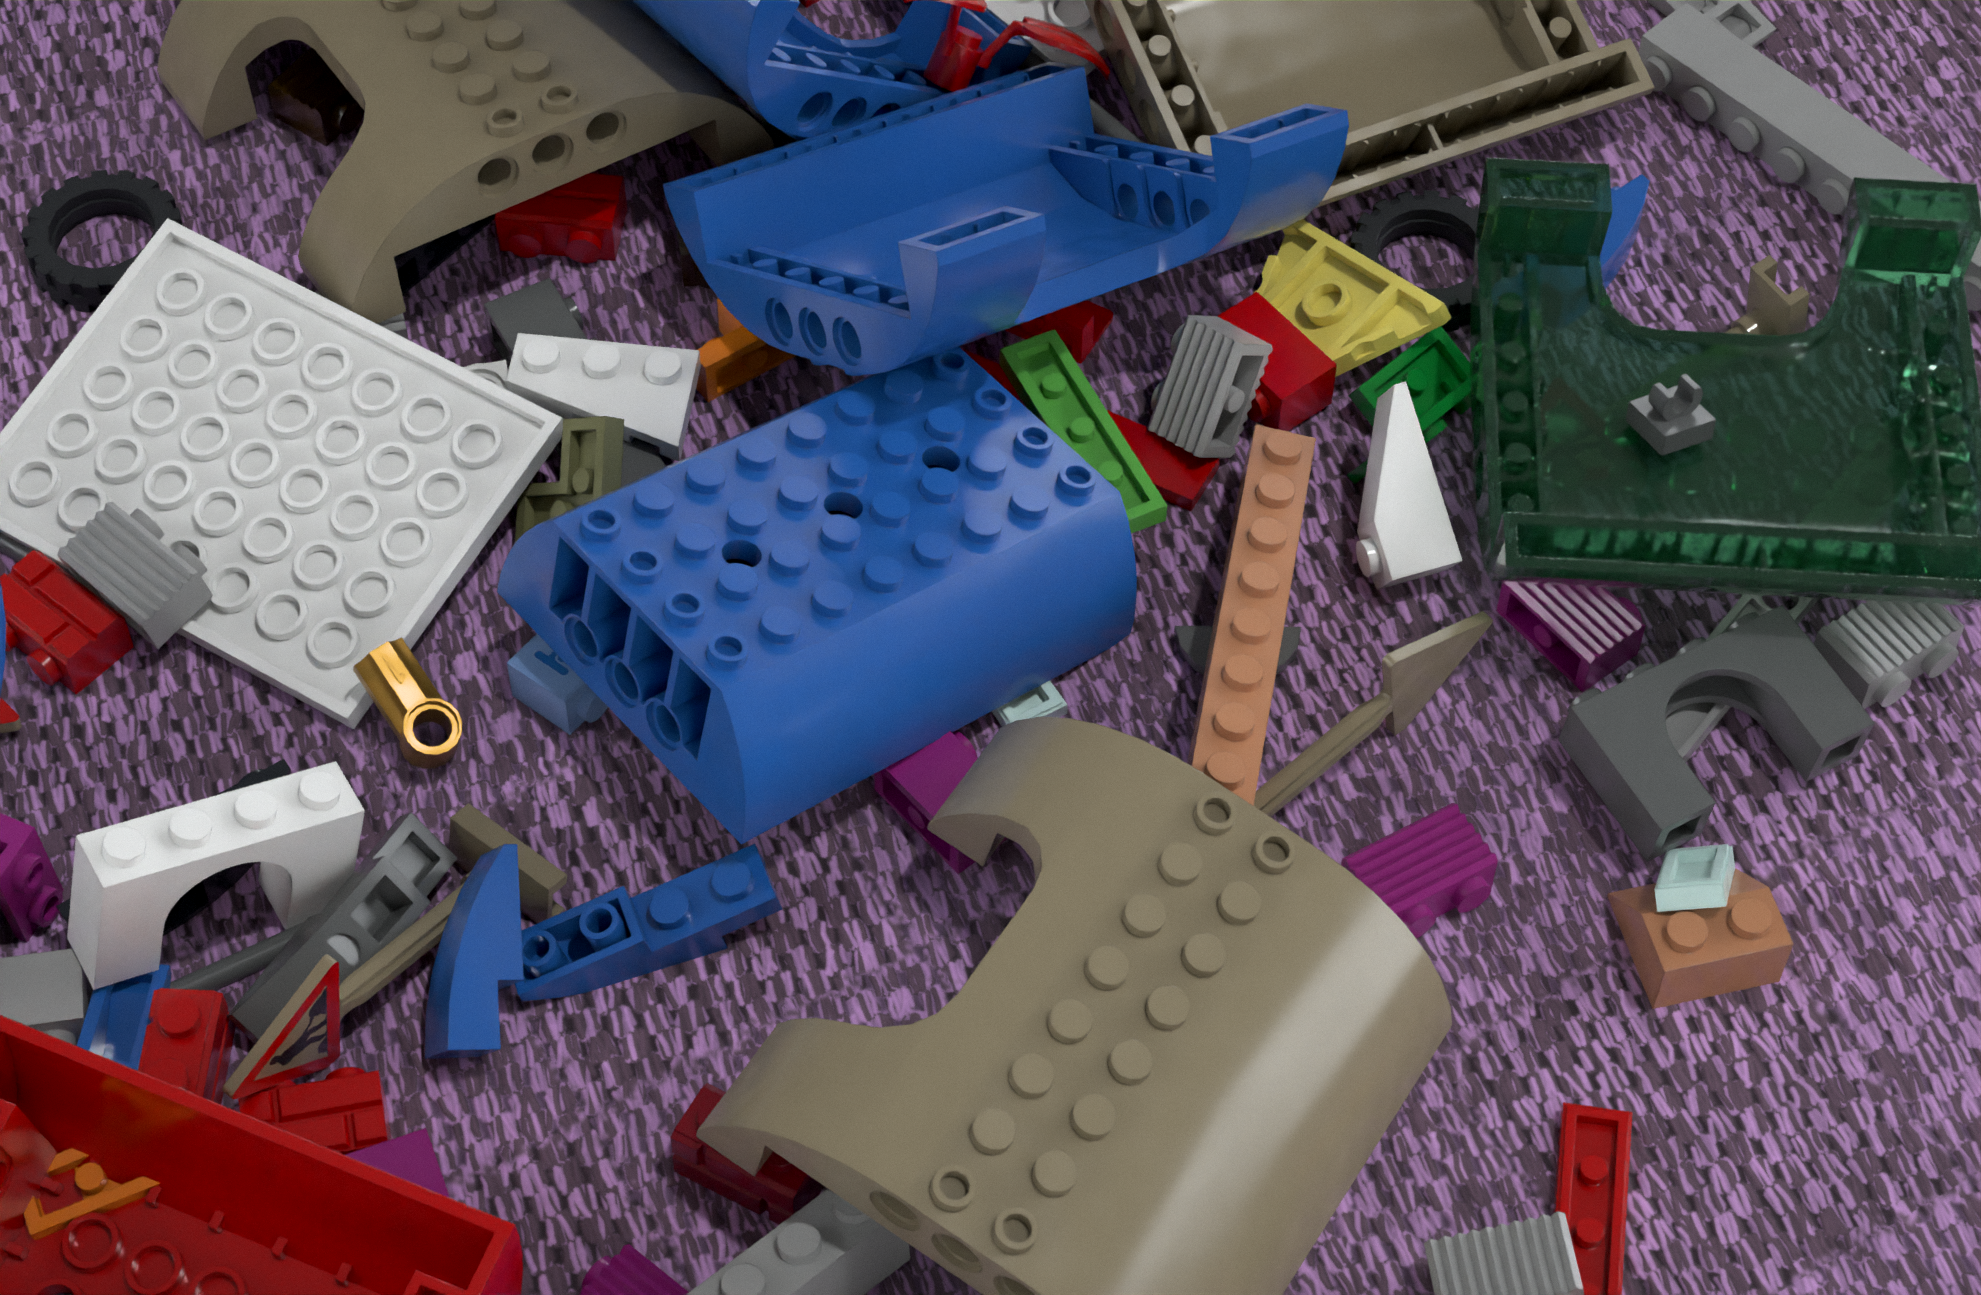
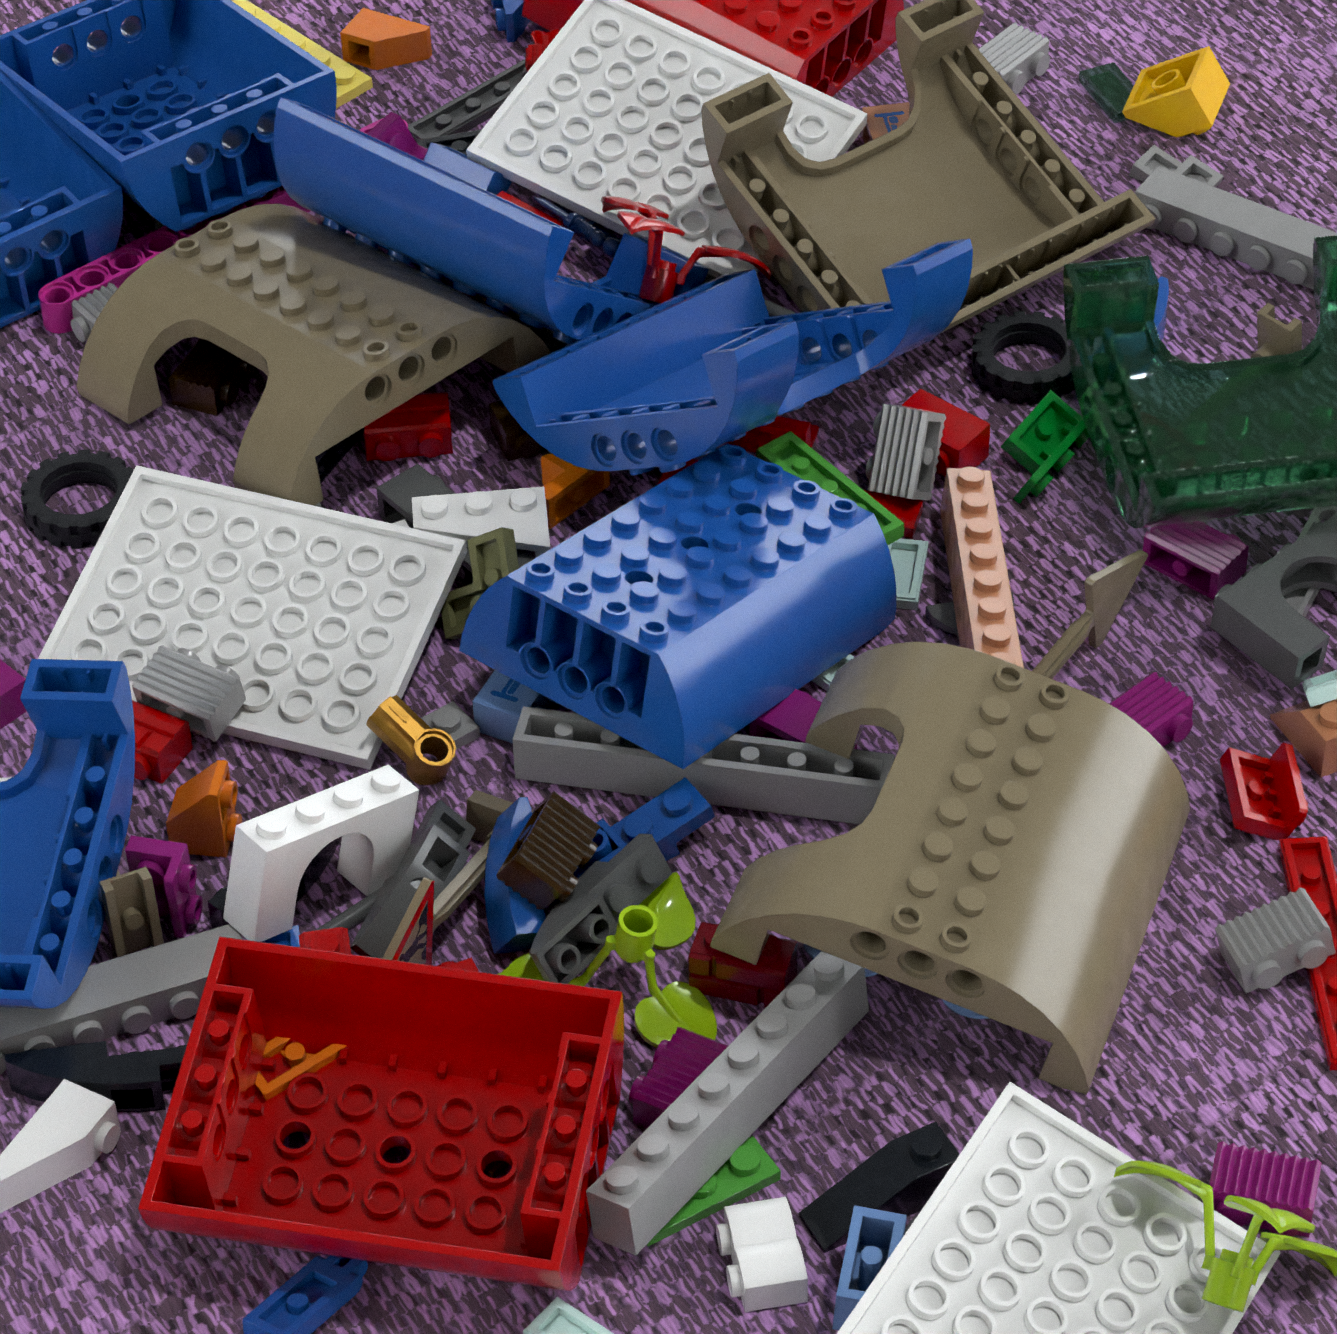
camera: 10 degrees left, 10 degrees down
light yellow wing [1254,219,1452,377] -> none
white slope [1356,382,1462,590] -> none
dark grey tile [1625,374,1716,456] -> none
none -> orange slope [166,760,242,858]
none -> light grey plate [421,701,480,749]
none -> dark brown brick [496,791,600,910]
none -> lime plant [498,872,717,1048]
none -> light grey brick [512,706,895,824]
none -> dark grey slope [529,833,672,984]
none -> light aqua tile [888,538,929,610]
none -> red bracket [1219,742,1308,840]

